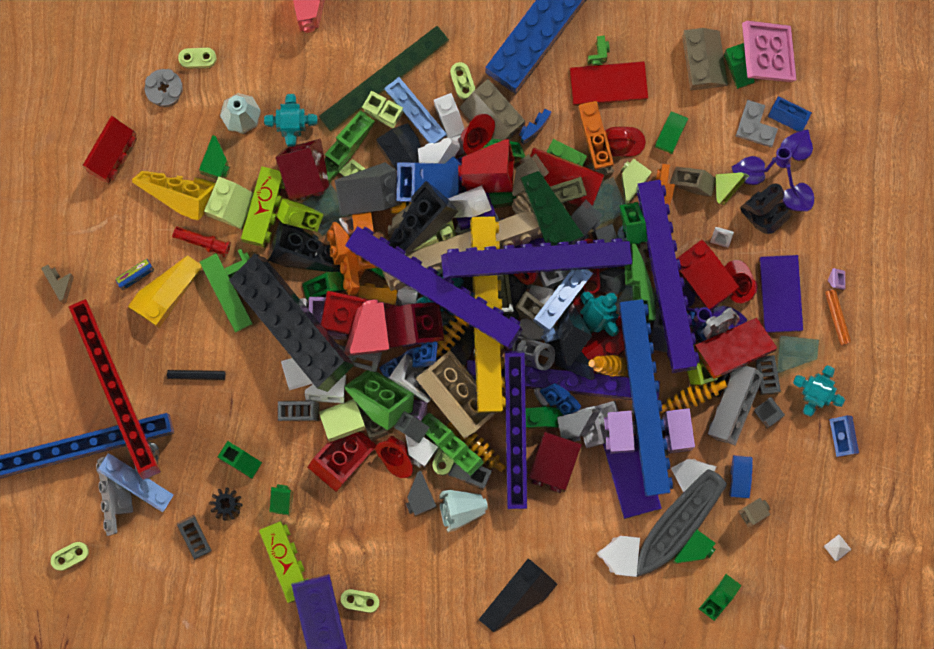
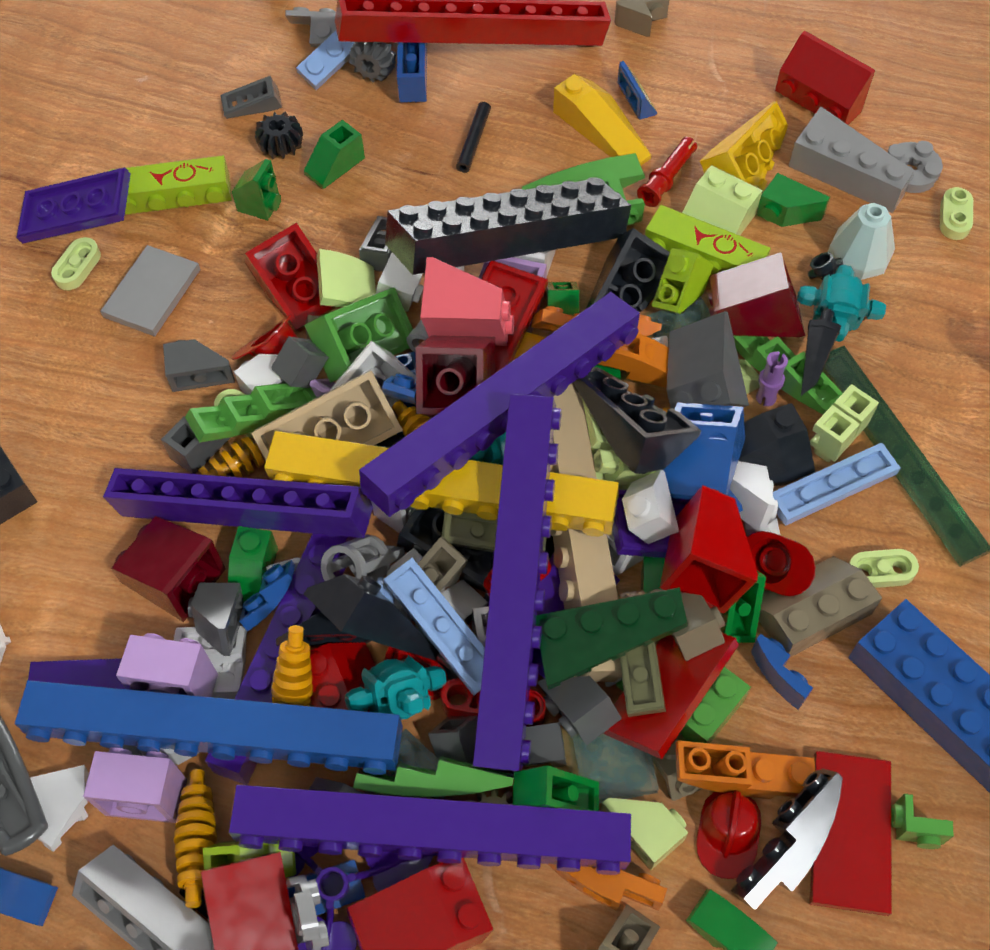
camera: 105 degrees right, 20 degrees down
white slope [434,93,464,138] -> none
light aqua cone [439,490,488,532] -> none
none -> light grey tile [100,245,201,336]
none -> slope [731,768,843,910]
none -> medium lavender pin [756,352,788,407]
none -> light grey wedge [789,106,914,213]
none -> black bar [801,308,841,396]
none -> black plate [808,252,843,280]

